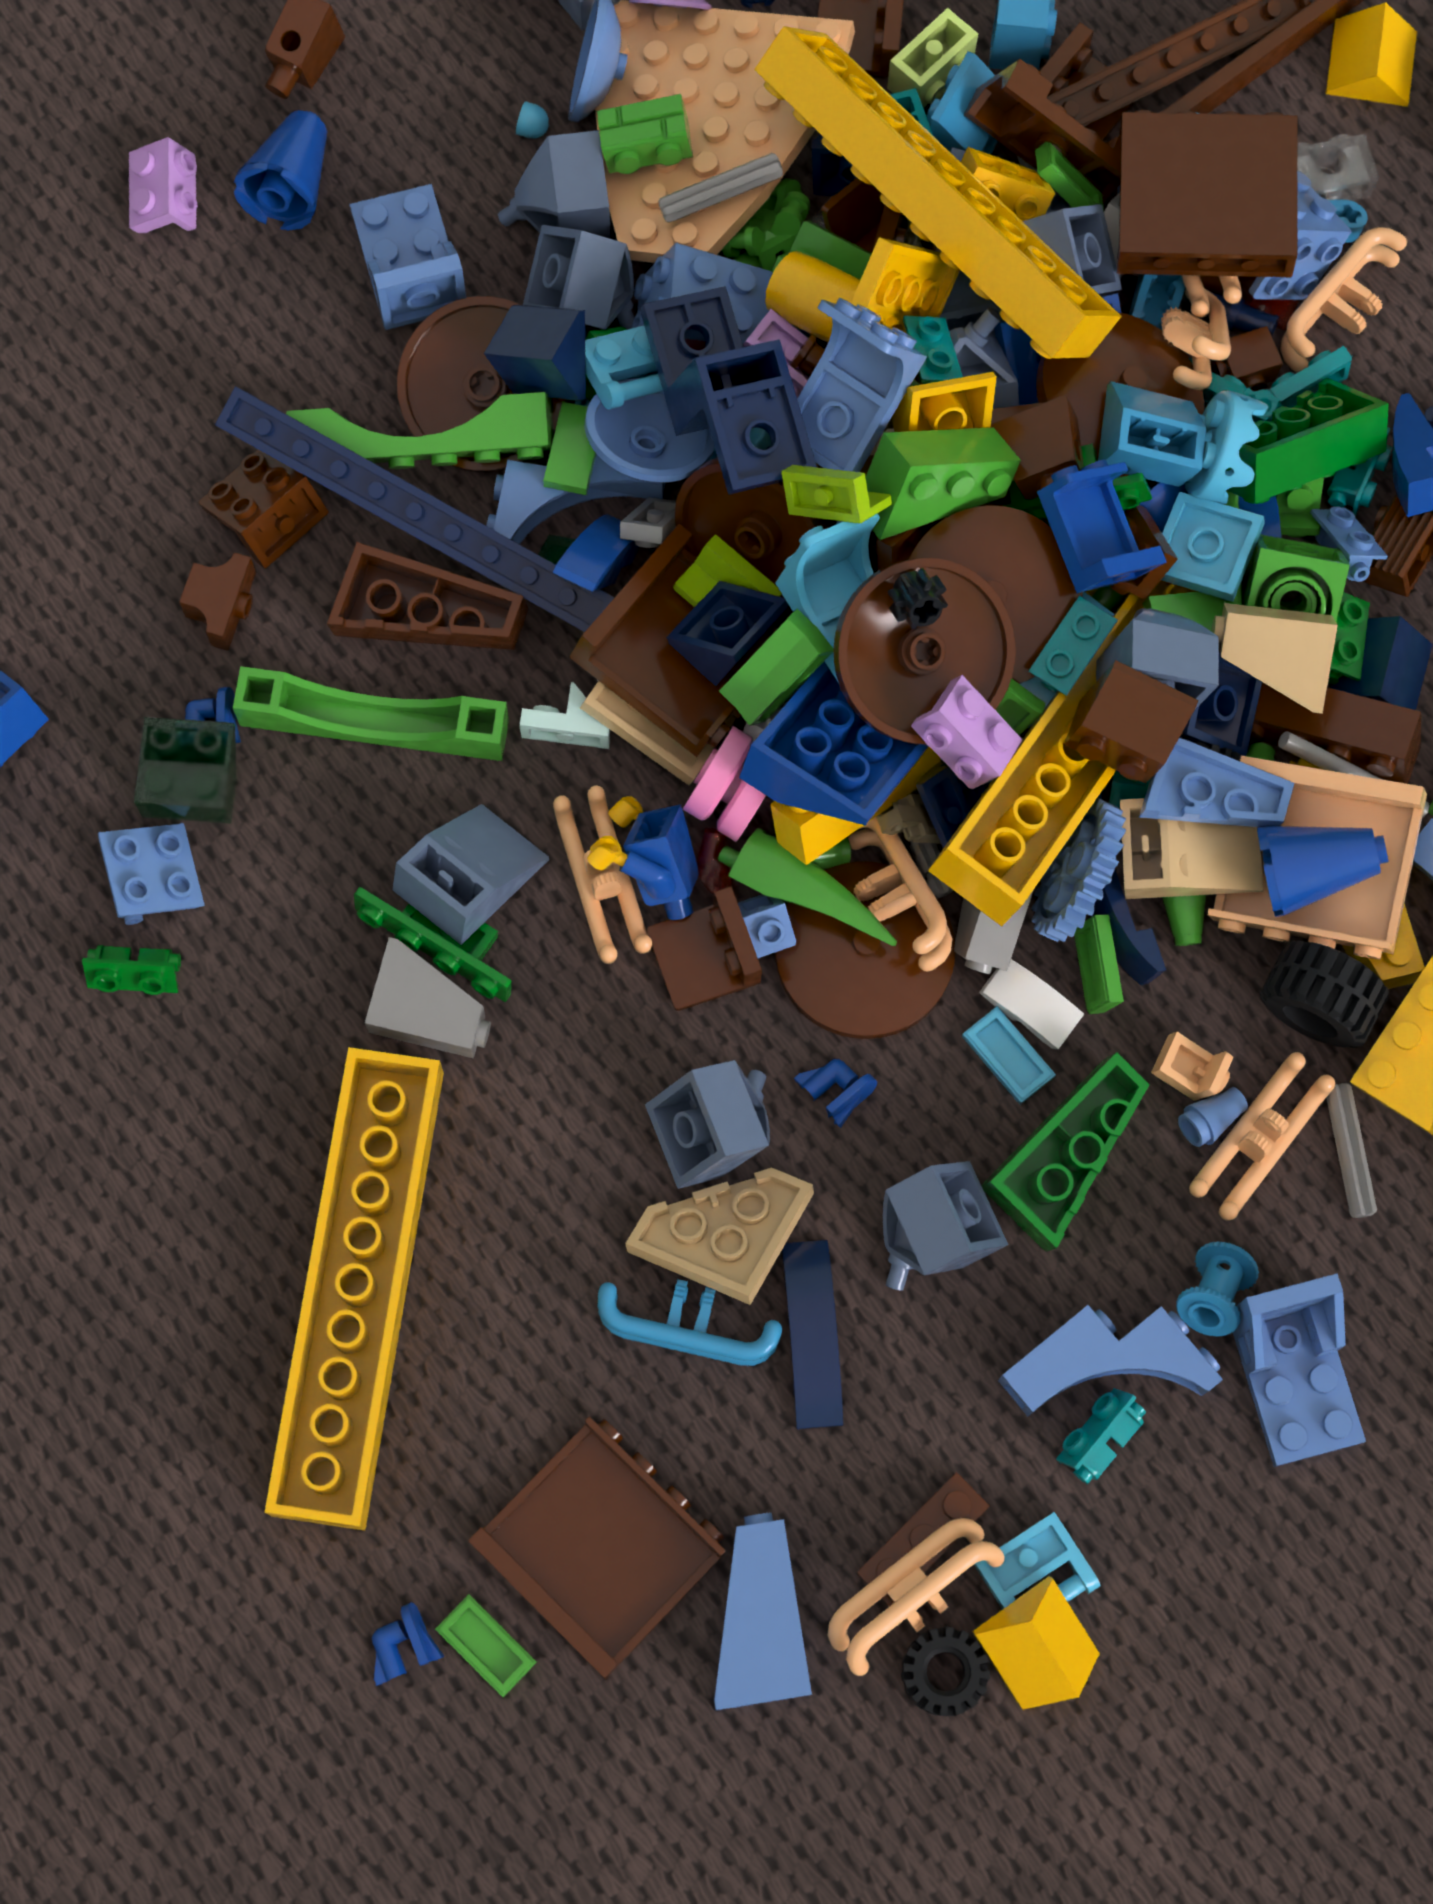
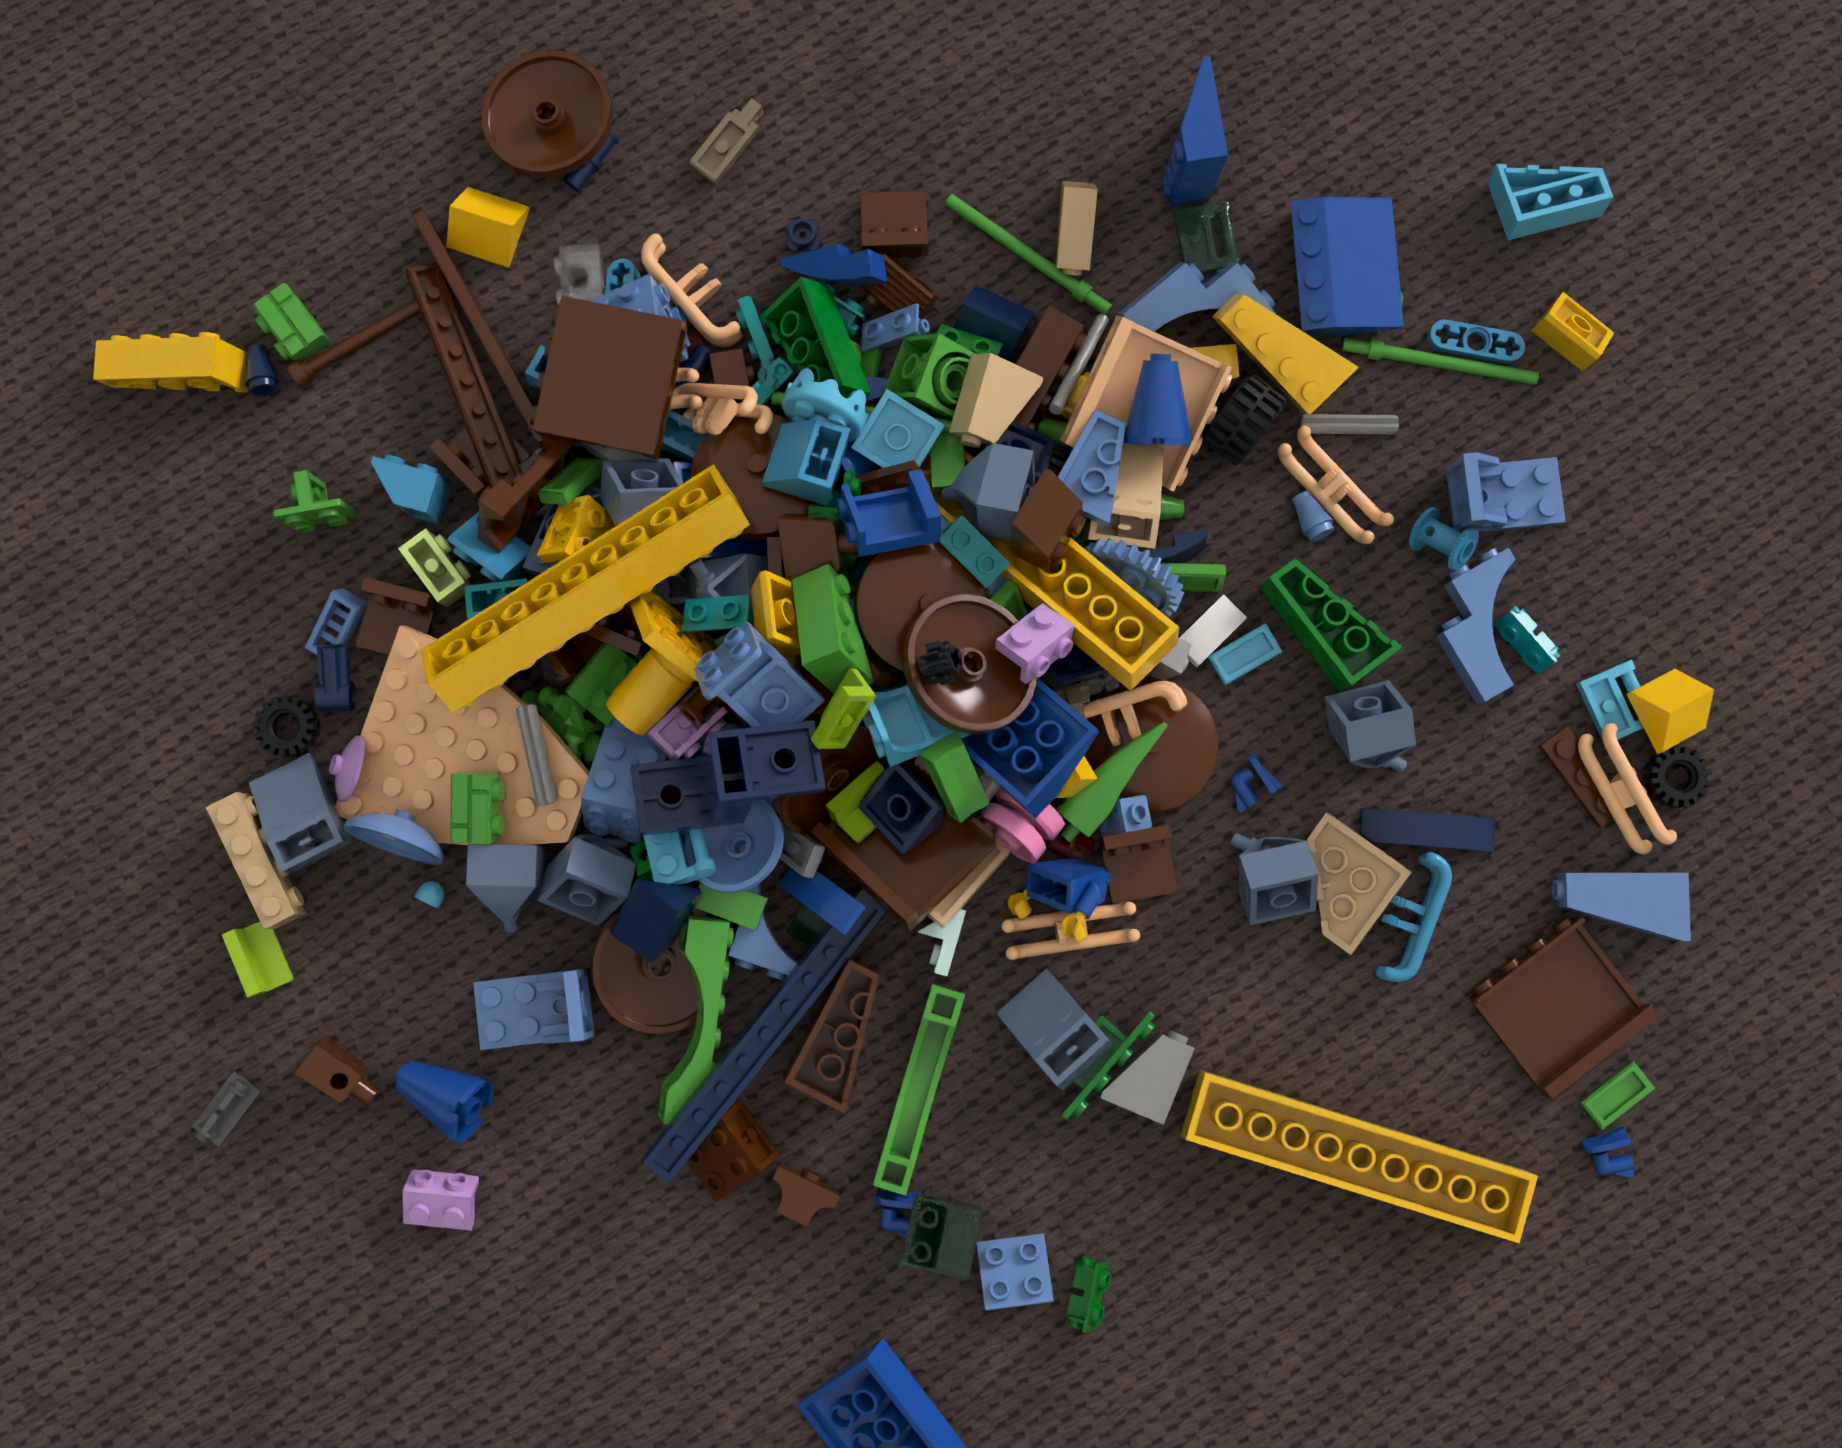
camera: 80 degrees left, 10 degrees up
light nougat bracket [1151,1032,1233,1101] -> none

